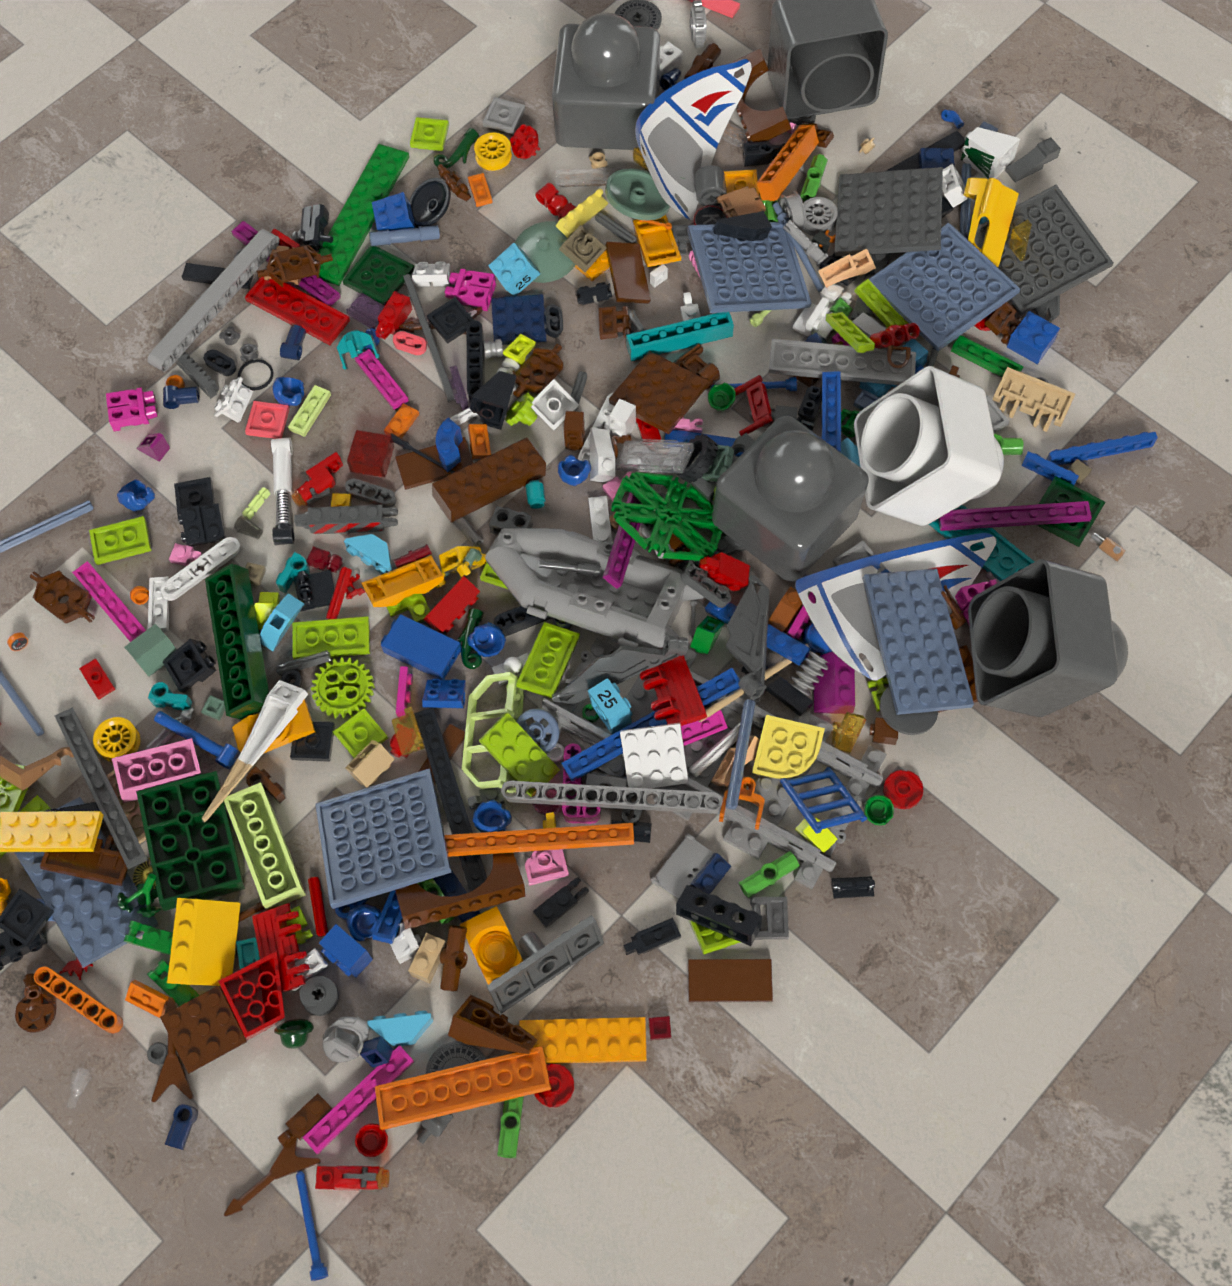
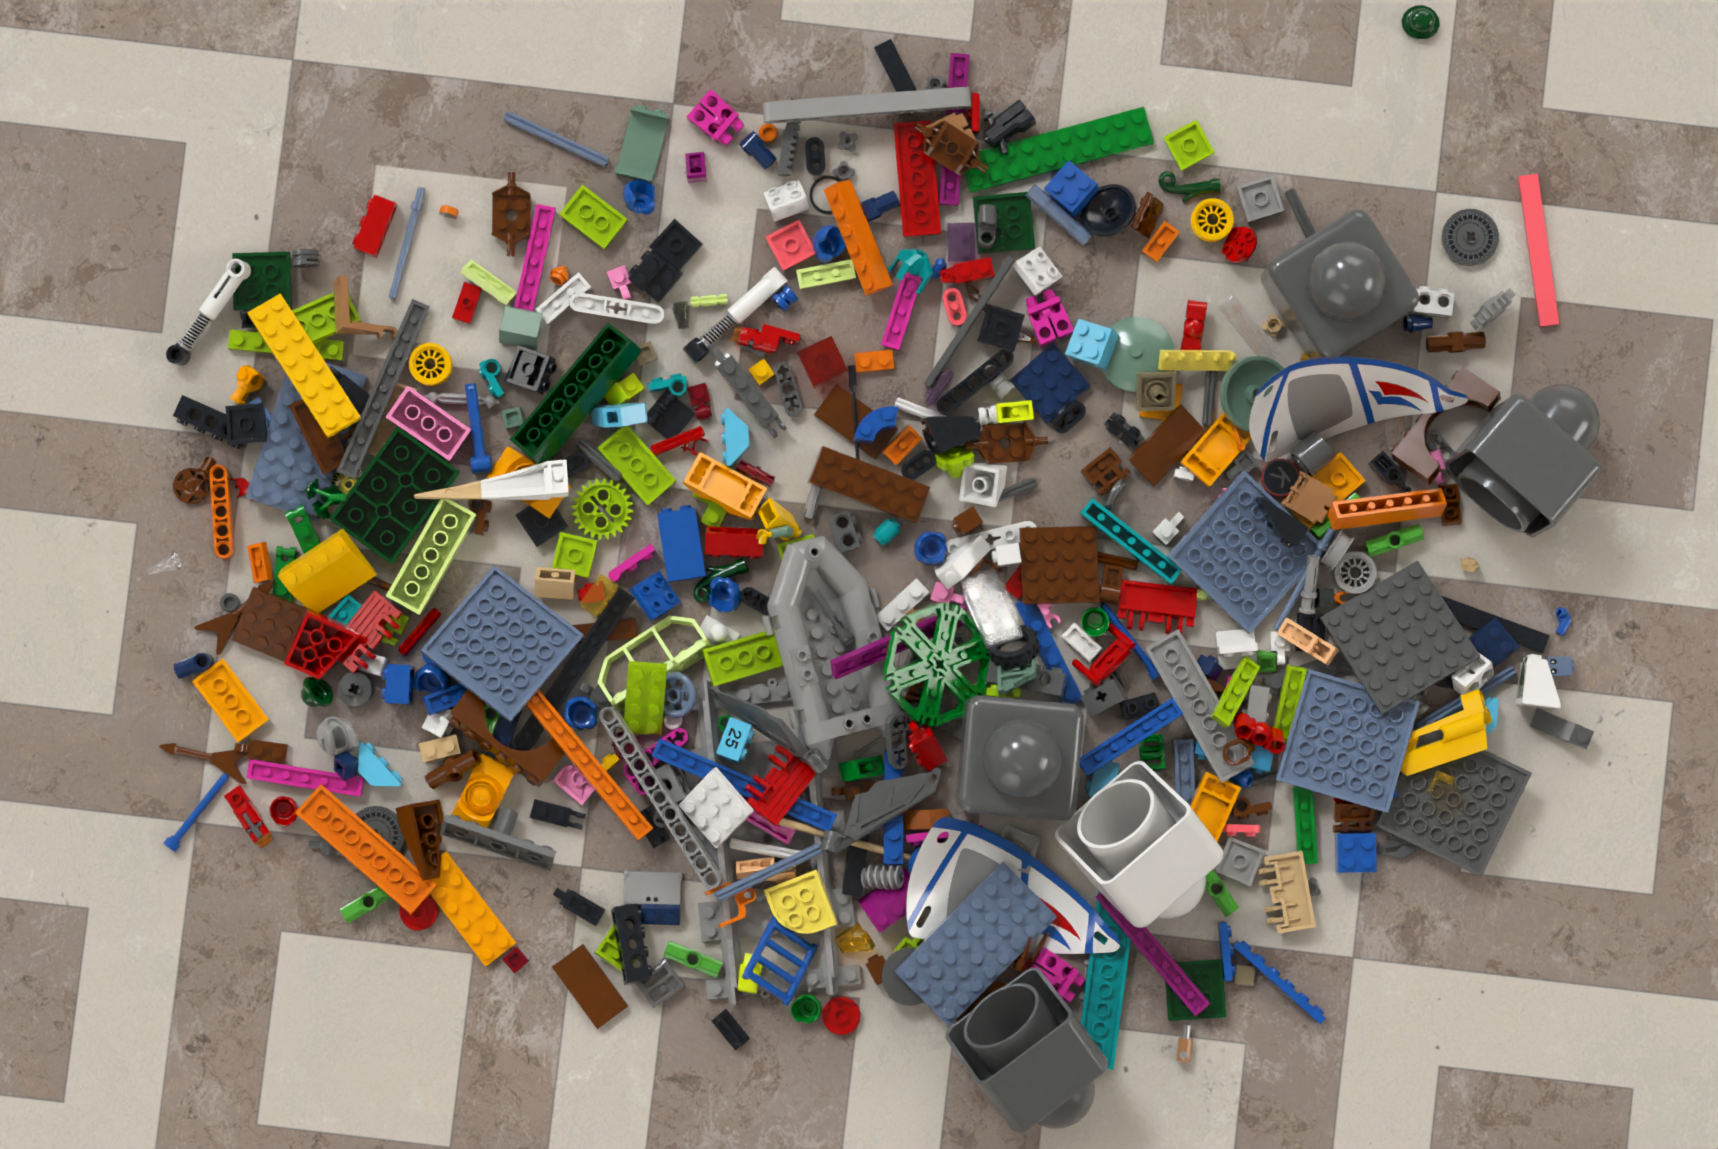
camera: 50 degrees right, 20 degrees up
none -> light orange plate [192,658,270,743]
none -> yellowish green plate [460,259,517,306]
none -> sand green panel [615,104,669,184]
none -> blue wheel [772,285,799,312]
none -> orange brick [824,180,893,296]
none -> reddish brown plate [832,780,883,801]
none -> black plate [901,450,936,480]
none -> dark grey piece [977,205,997,250]
none -> white plate [1061,623,1103,663]
none -> red hinge [1117,580,1197,635]
none -> dark grey axle [1285,188,1315,239]

